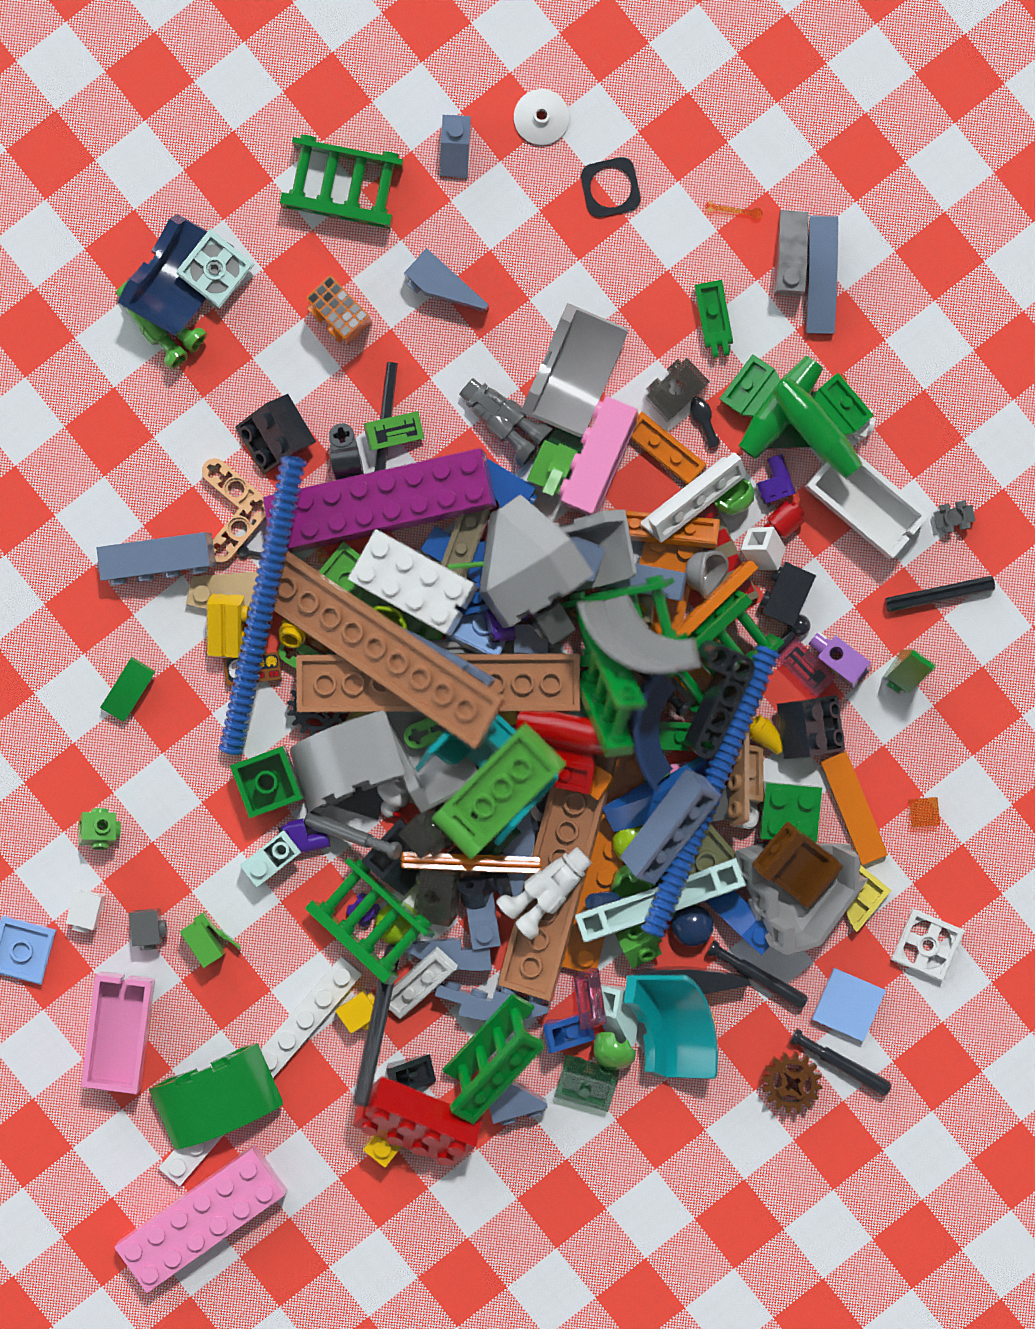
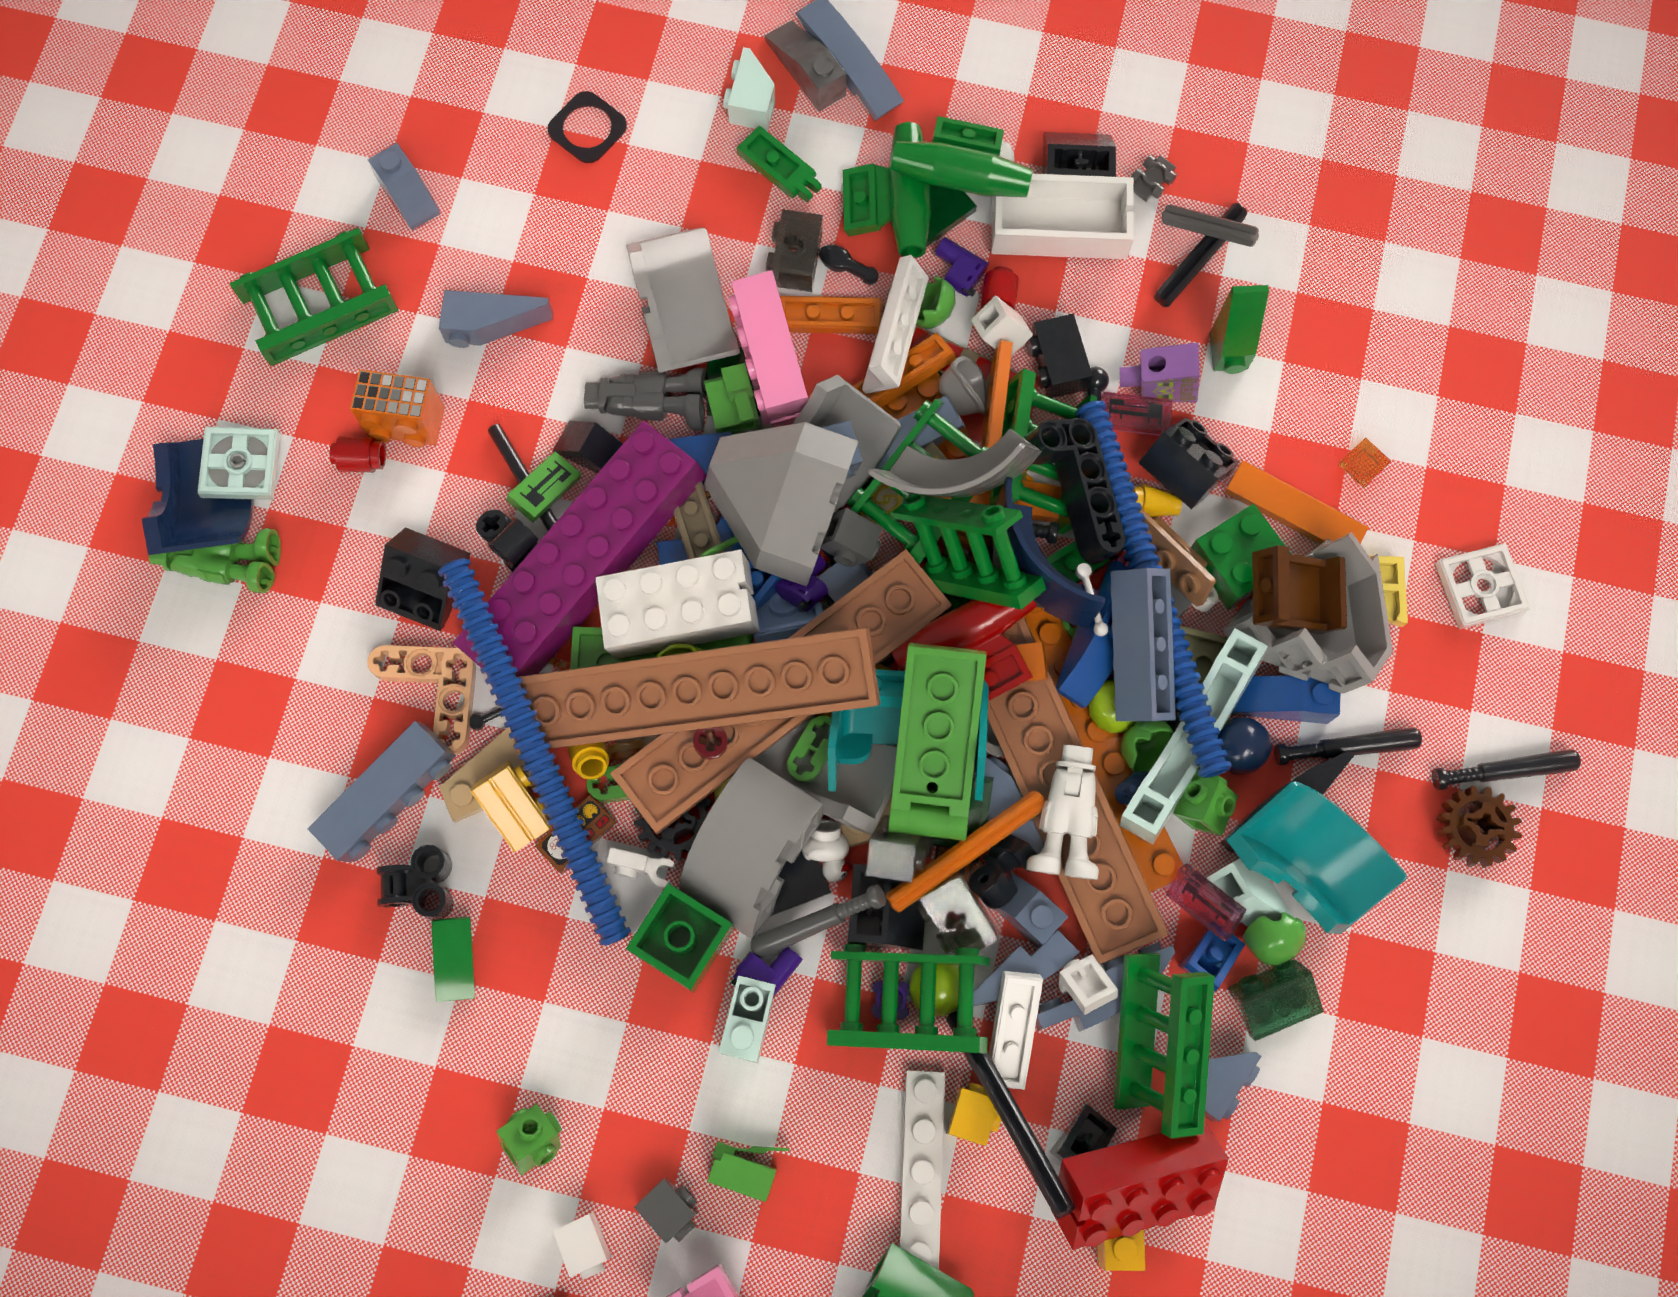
camera: 45 degrees left, 15 degrees down
white dish [514,89,569,145] -> none
clear orange hinge [705,201,763,220] -> none
light blue tile [811,967,886,1042] -> none
none -> red brick [330,436,386,473]
none -> black piece [377,845,454,920]
none -> black slope [553,421,623,474]
none -> white plate [607,847,675,889]
none -> dark red bush [693,726,728,760]
none -> light aqua slope [723,47,775,131]
none -> black slope [1043,132,1116,177]
none -> white bracket [1059,955,1118,1015]
none -> white hinge [1075,563,1108,636]
none -> dark grey axle [1162,204,1259,247]

